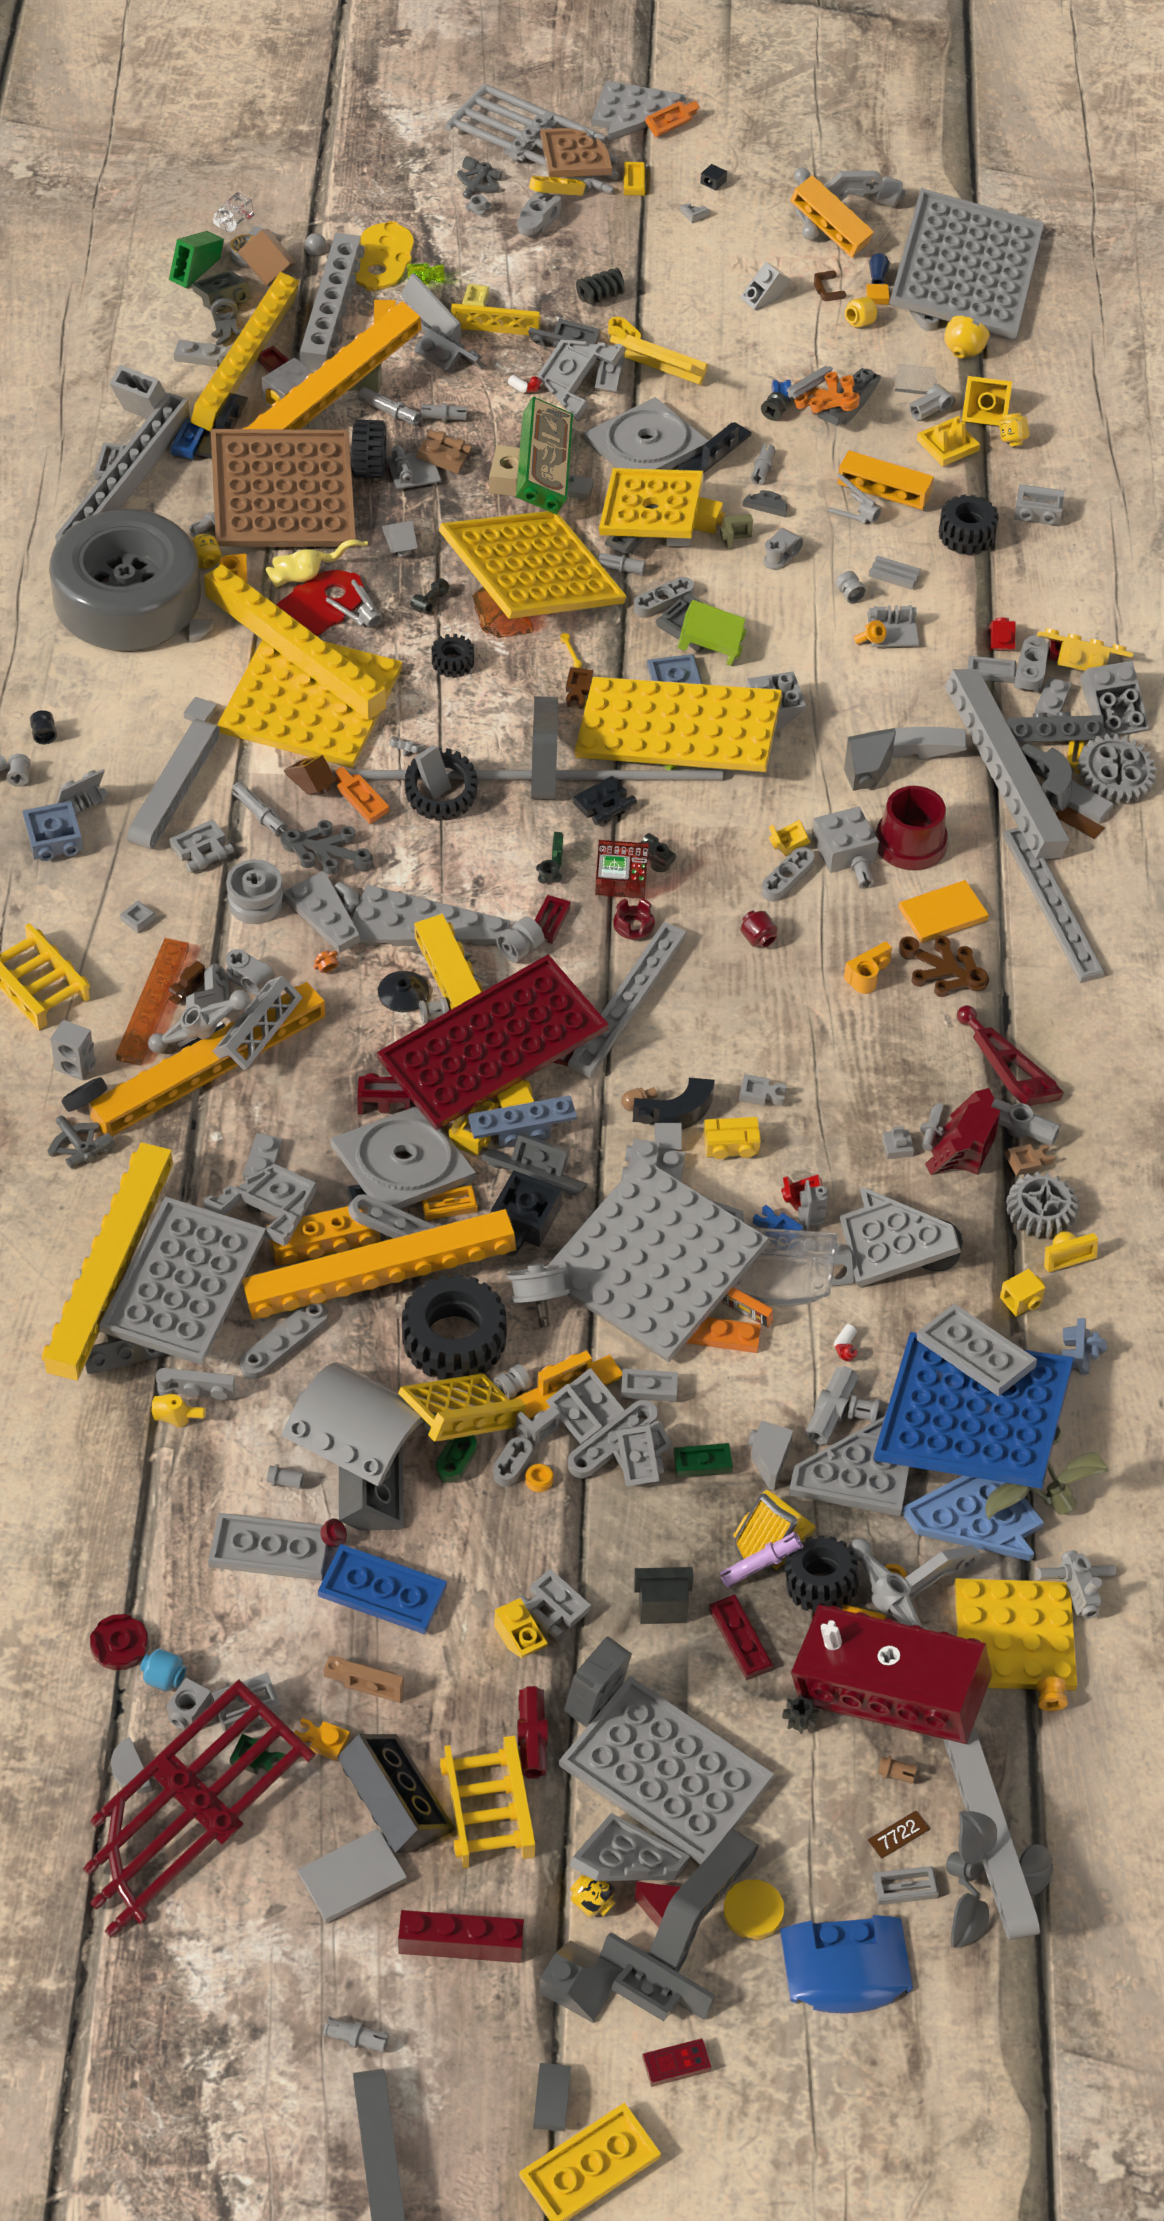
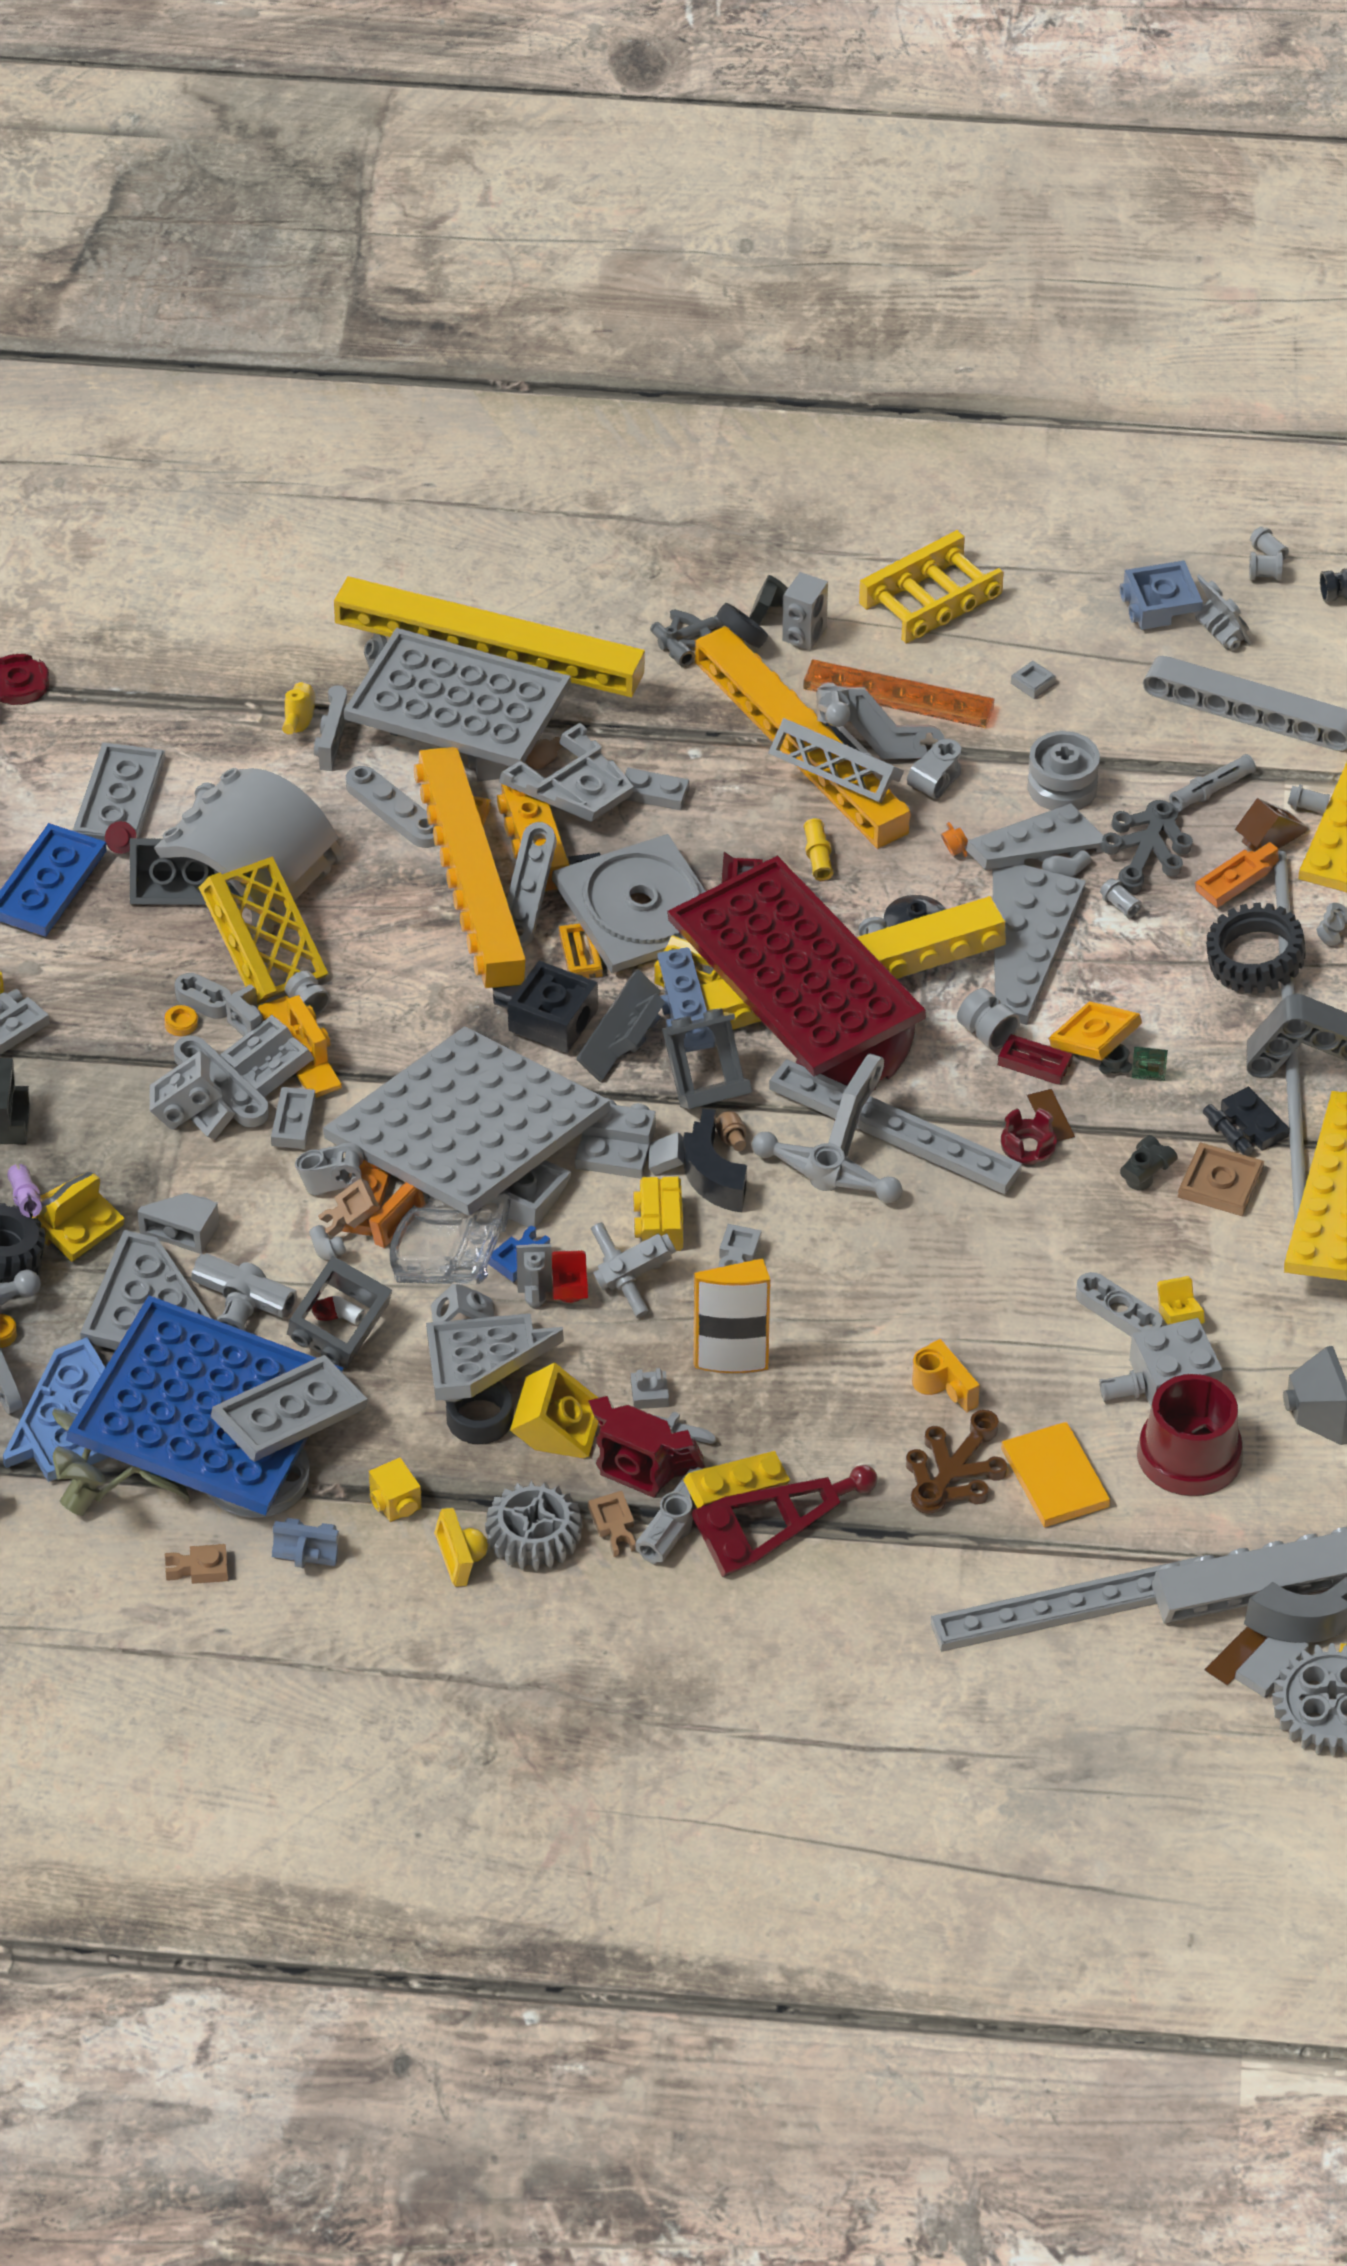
camera: 95 degrees right, 5 degrees down
reddish brown plate [168,961,205,1005] -> none
light grey plate [169,819,234,872] -> none
black tyre [402,1274,507,1380] -> none
light grey tile [415,745,452,800] -> none
dark green plate [436,1435,477,1482] -> none
light grey wheel [507,1263,570,1328] -> none
clear red slope [595,840,649,899] -> none
dark green plate [673,1443,733,1477] -> none
dark red head [740,910,778,948] -> none
none -> medium nougat plate [165,1544,228,1584]
none -> dark grey window [287,1255,392,1369]
none -> light grey piece [295,1143,364,1195]
none -> light grey arm [309,1225,346,1260]
none -> medium nougat plate [318,1178,381,1237]
none -> yellow slope [510,1363,598,1459]
none -> light grey piece [591,1222,677,1318]
none -> dark grey panel [662,1008,752,1109]
none -> yellow plate [683,1450,790,1508]
none -> slope [693,1258,771,1373]
none -> pearl dark grey tile [749,575,788,625]
none -> light grey piece [752,1053,903,1203]
none -> yellow pin [803,818,834,881]
none -> reddish brown sticker [1027,1089,1075,1141]
none -> light orange tile [1048,1001,1142,1061]
none -> light grey pin [1100,878,1142,918]
none -> medium nougat tile [1178,1142,1265,1217]
none -> light grey pin [1288,784,1330,814]

